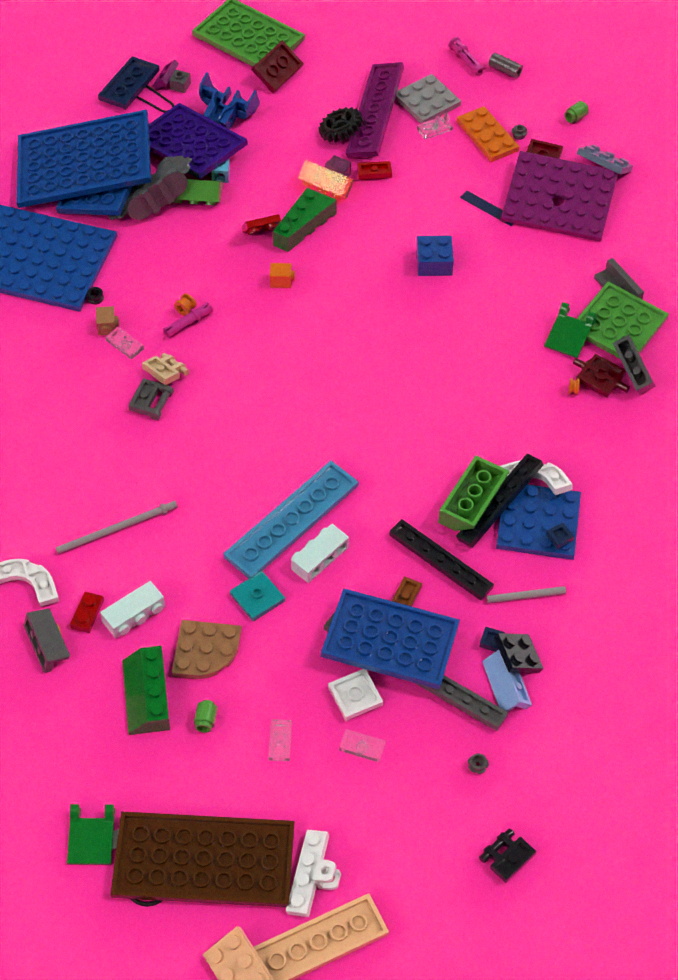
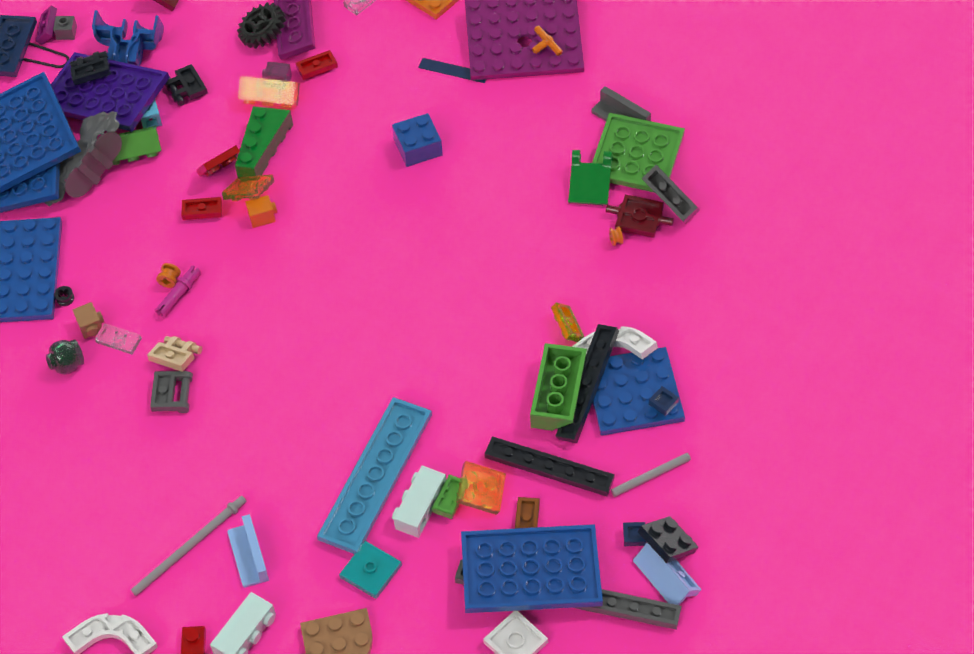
camera: 15 degrees left, 0 degrees up
none -> piece [45,339,84,375]
none -> black plate [70,51,111,86]
none -> black plate [165,64,208,106]
none -> red plate [181,197,222,220]
none -> plate [222,174,275,201]
none -> light blue panel [227,514,269,588]
none -> bright green plate [432,474,469,519]
none -> plate [456,461,506,515]
none -> orange piece [532,26,563,56]
none -> plate [551,302,584,342]

